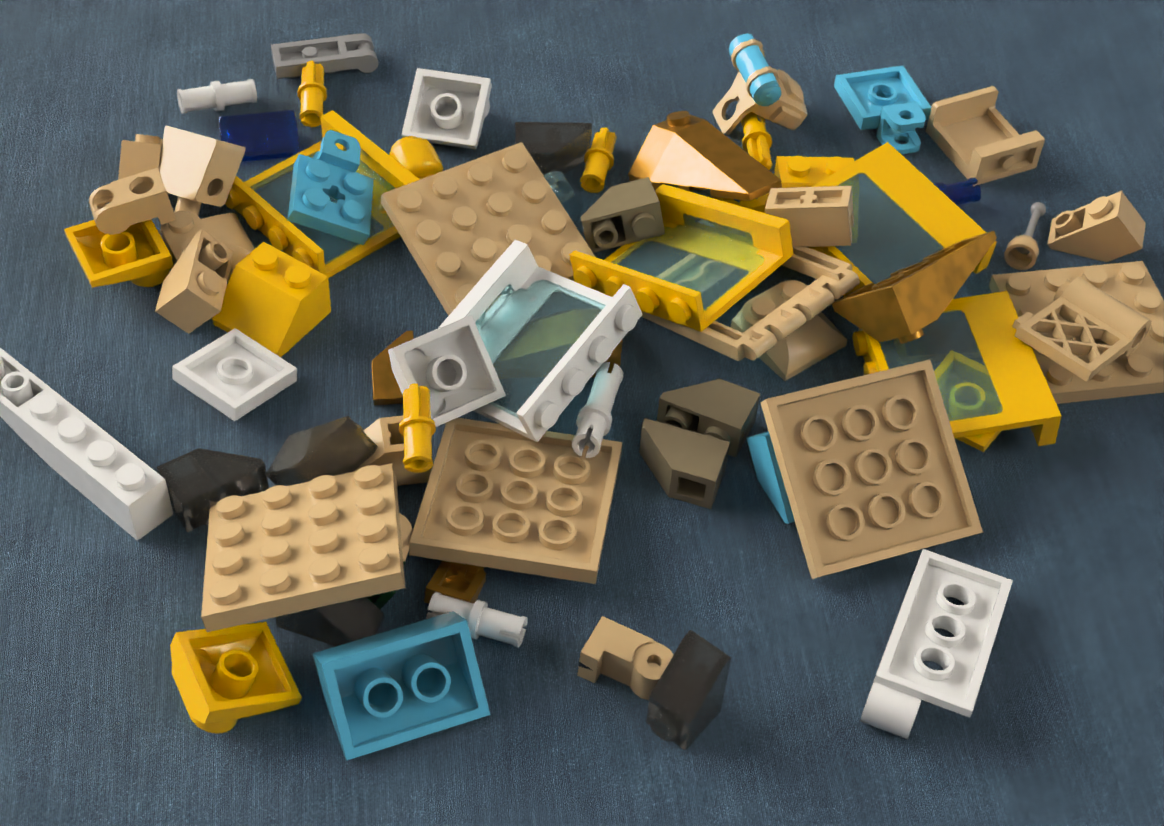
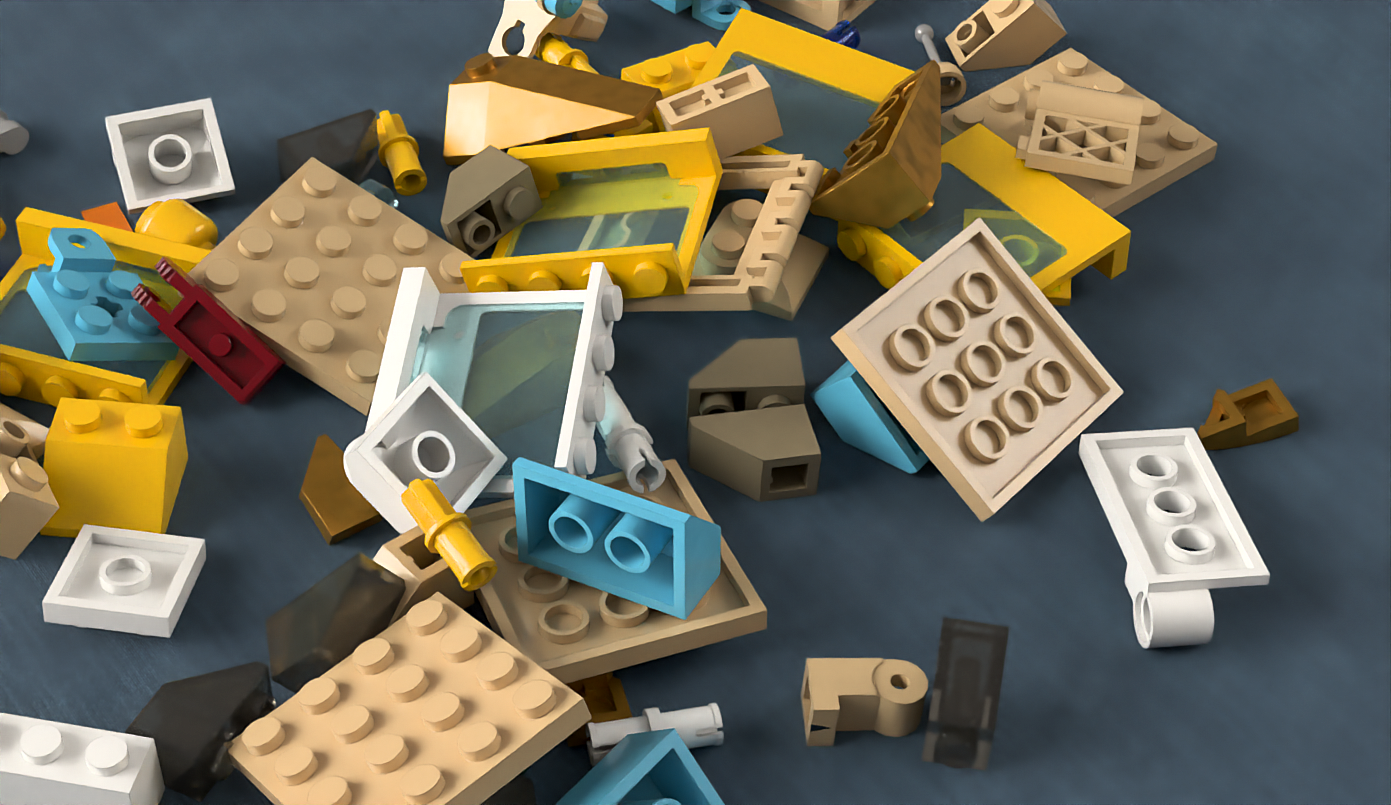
camera: 30 degrees left, 5 degrees down
none -> orange sticker [80,202,134,232]
none -> dark red hinge [131,256,287,406]
none -> medium azure slope [512,457,721,620]
none -> pearl gold slope [1197,378,1299,450]

